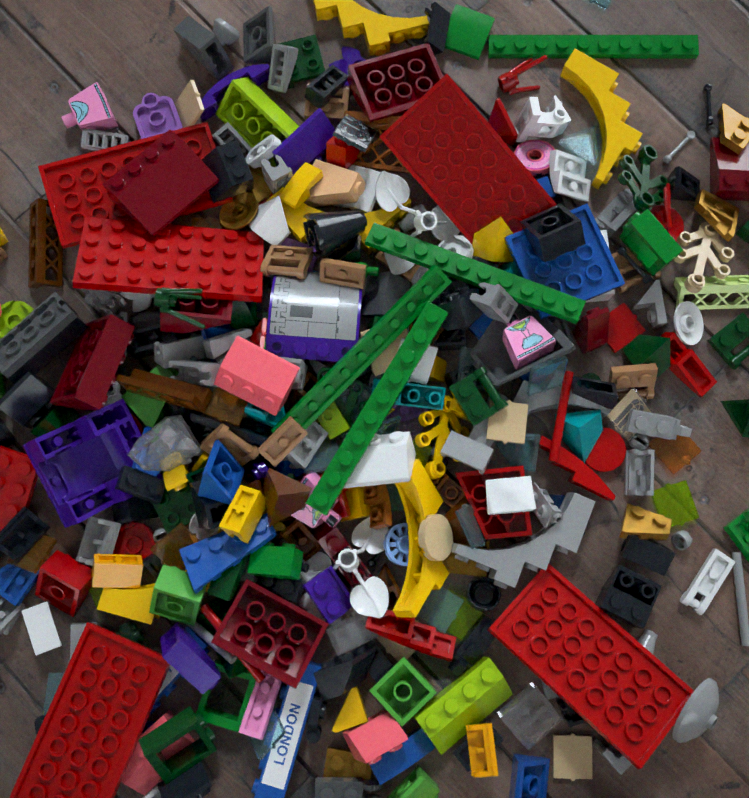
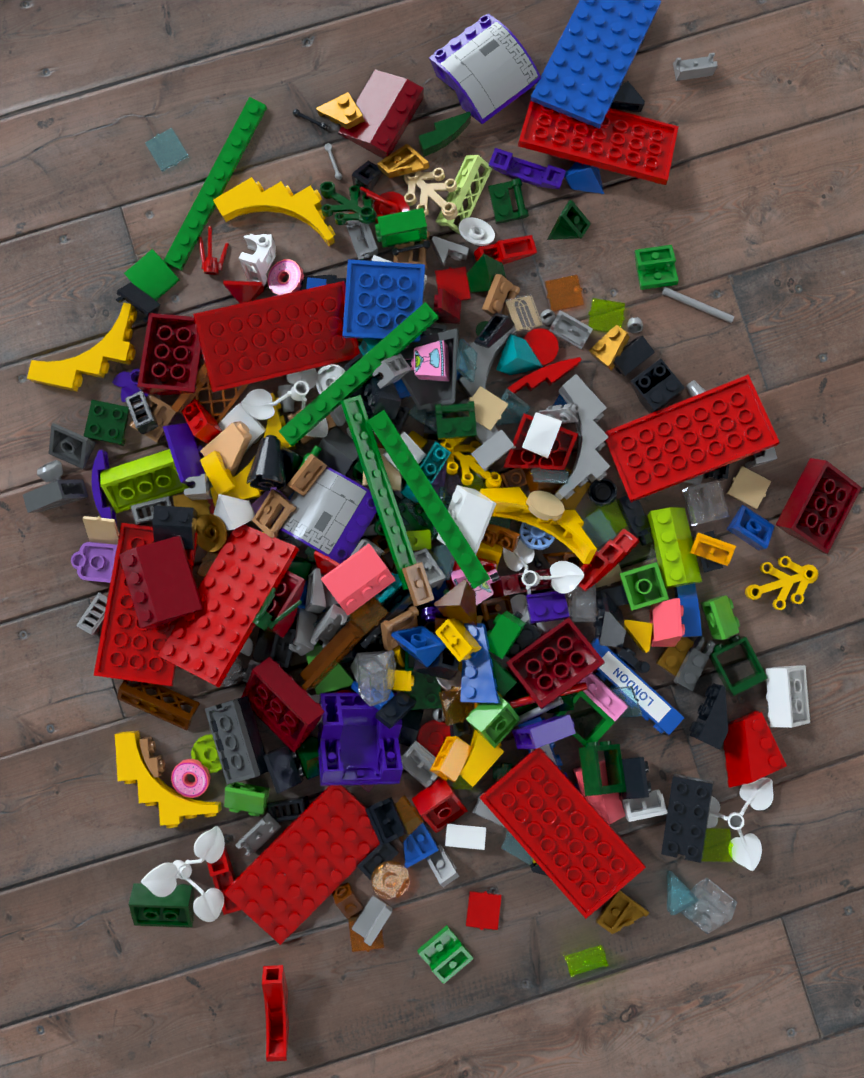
camera: 70 degrees left, 5 degrees up
bright pink torso [61,82,118,131] -> none
white plate [246,134,281,168] -> none
light grey slope [268,44,299,93] -> none
piece [333,114,378,152] -> none
yellow slope [472,217,514,262] -> none
black slope [520,203,586,262] -> none
white slope [549,149,591,202] -> none
red bar [549,371,574,462] -> none
clear light blue slope [558,125,600,166] -> none
light grey hinge [625,408,692,440] -> none
light grey dish [672,678,719,743] -> none
white plate [680,549,735,615] -> none

